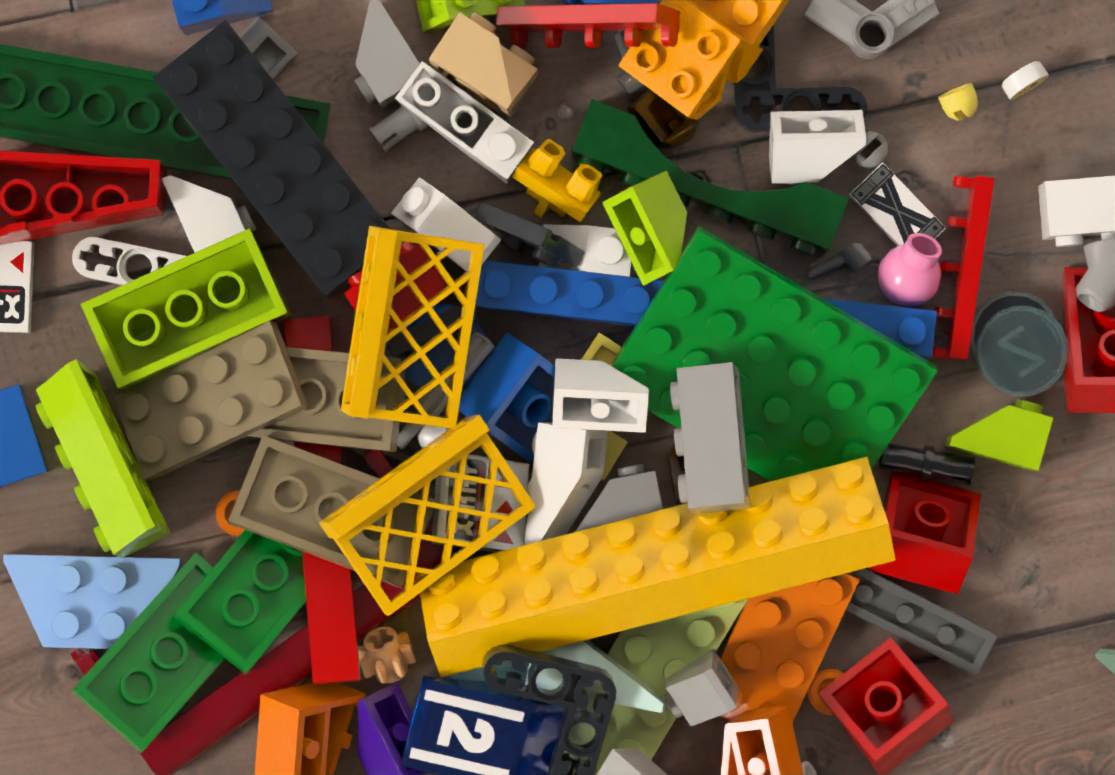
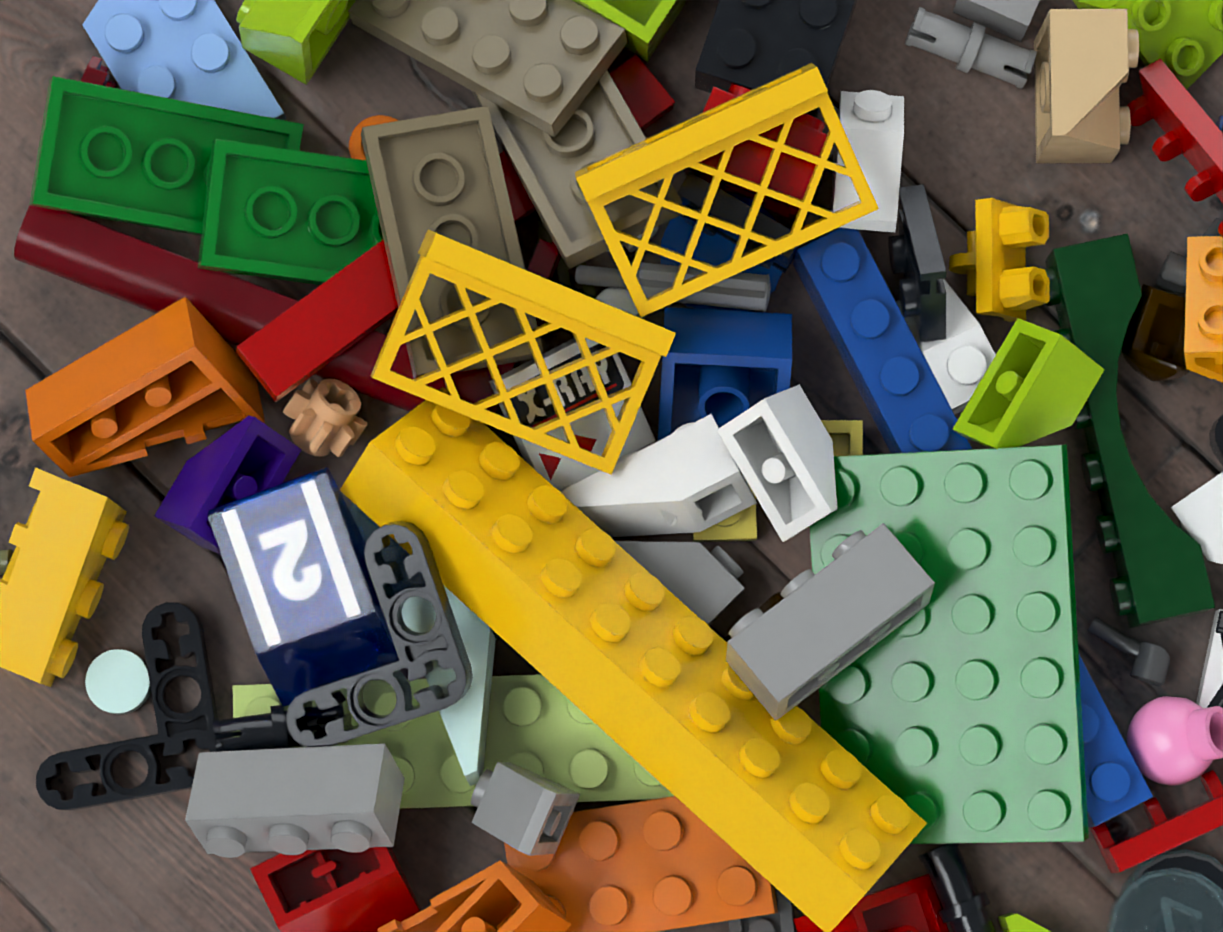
camera: 55 degrees right, 5 degrees down
white slope [395,61,534,184] -> none

